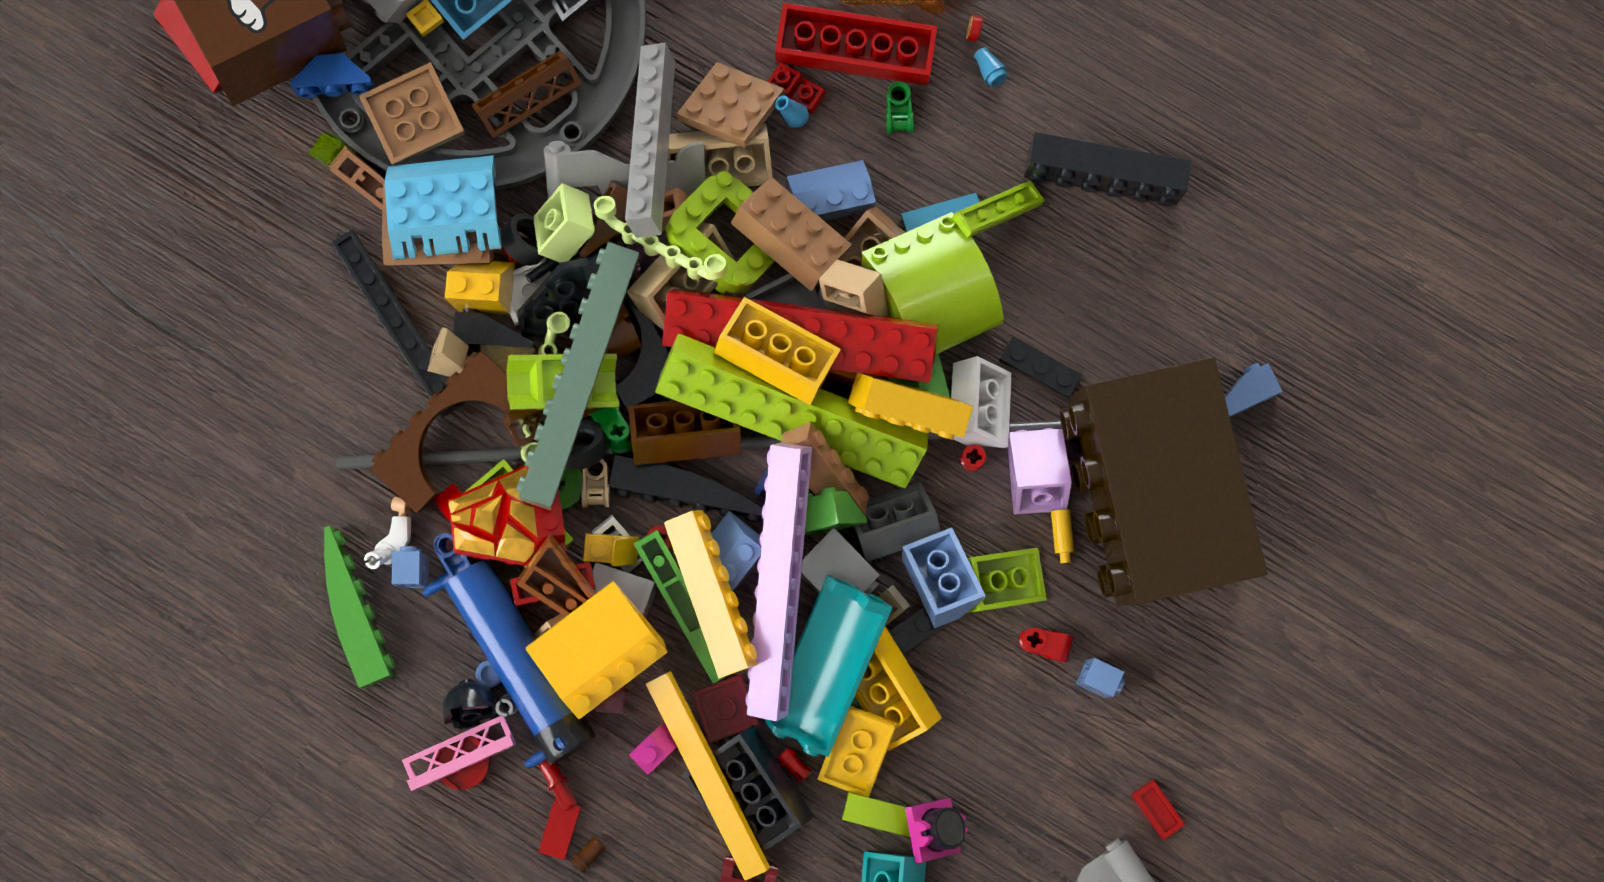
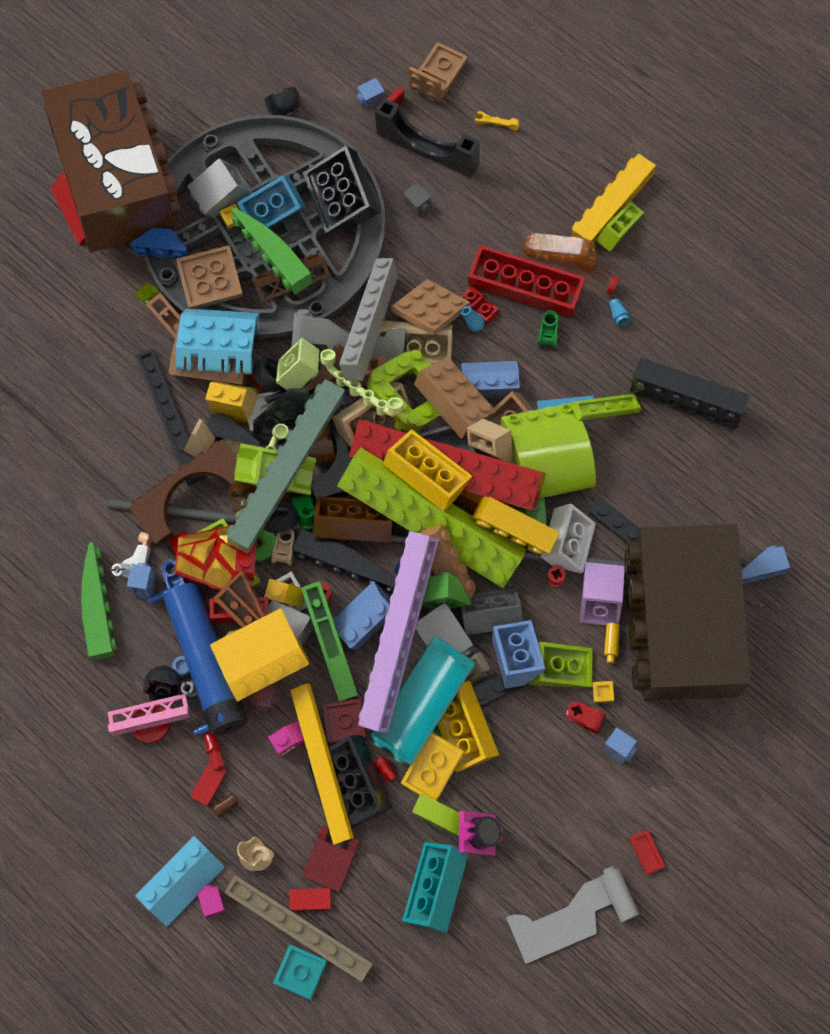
camera: 20 degrees right, 10 degrees down
yellow brick [664,510,758,678] -> none
none -> bright green slope [231,208,313,295]
none -> yellow plate [592,681,614,703]

